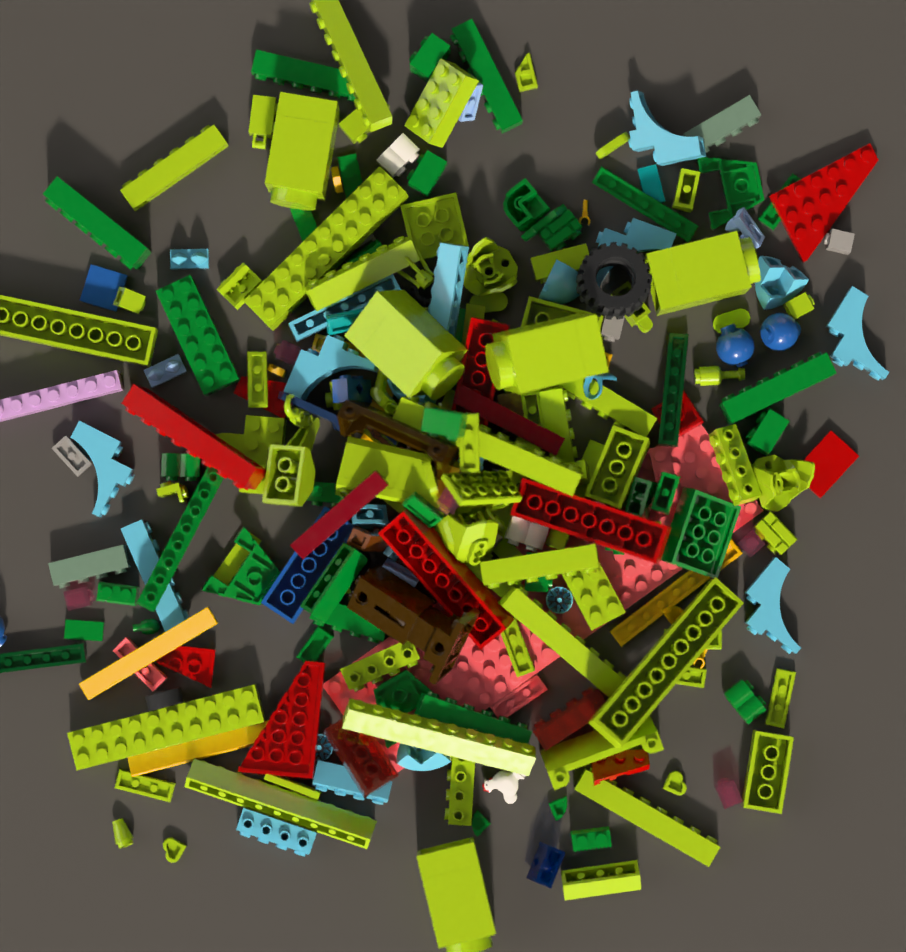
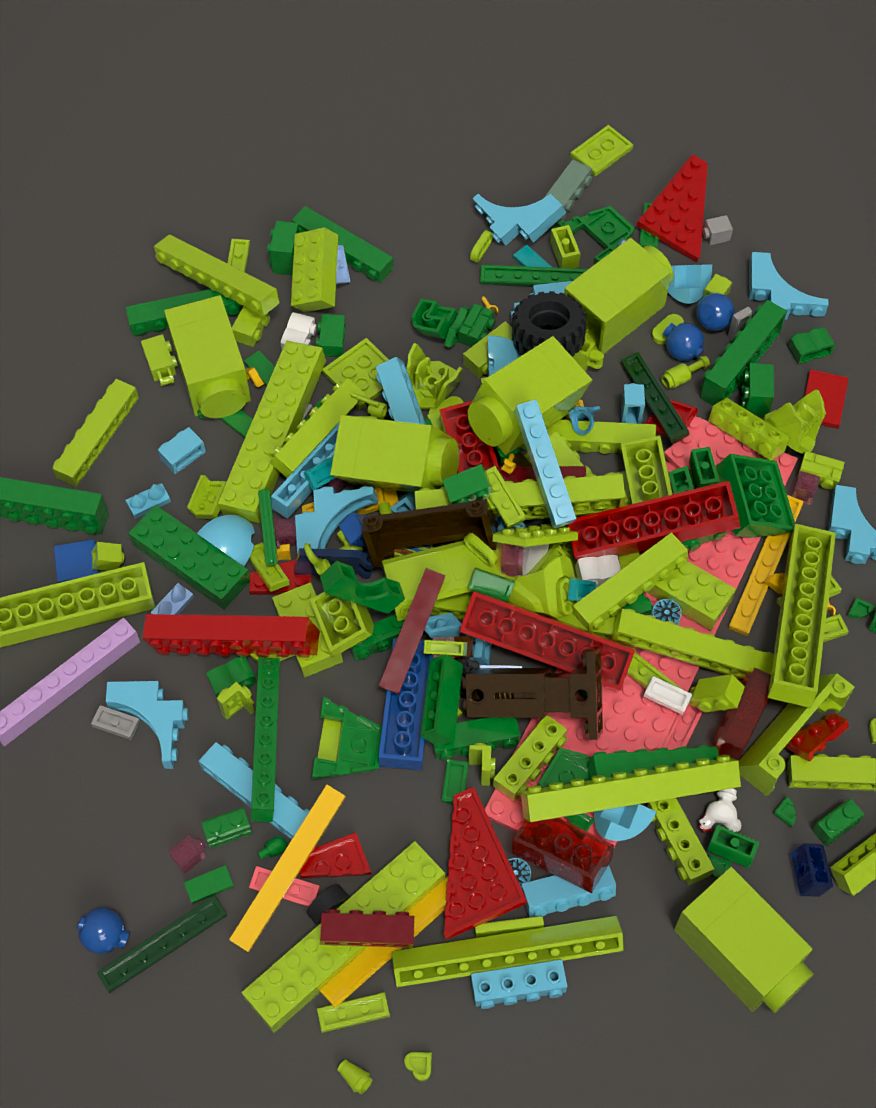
camera: 30 degrees left, 25 degrees down
sand green brick [48,545,131,589] -> none
lime tile [515,53,538,92] -> none
none -> medium azure piece [157,427,206,474]
none -> medium azure brick [197,515,255,566]
none -> lime tile [227,239,250,273]
none -> green axle [258,489,278,566]
none -> green arch [320,561,405,614]
none -> dark red brick [320,909,415,948]
none -> lime piece [424,640,467,656]
none -> lime bracket [469,743,495,786]
none -> yellow hand [501,454,516,474]
none -> medium azure brick [514,399,576,529]
none -> teal tile [568,579,596,601]
none -> lime tile [570,125,633,177]
none -> medium azure piece [621,383,645,424]
none -> white tile [644,676,692,715]
none -> lime brick [689,674,745,712]
none -> green brick [707,825,759,868]
none -> light grey tile [728,306,752,342]
none -> green brick [788,327,835,364]
none -> green tile [847,597,875,619]

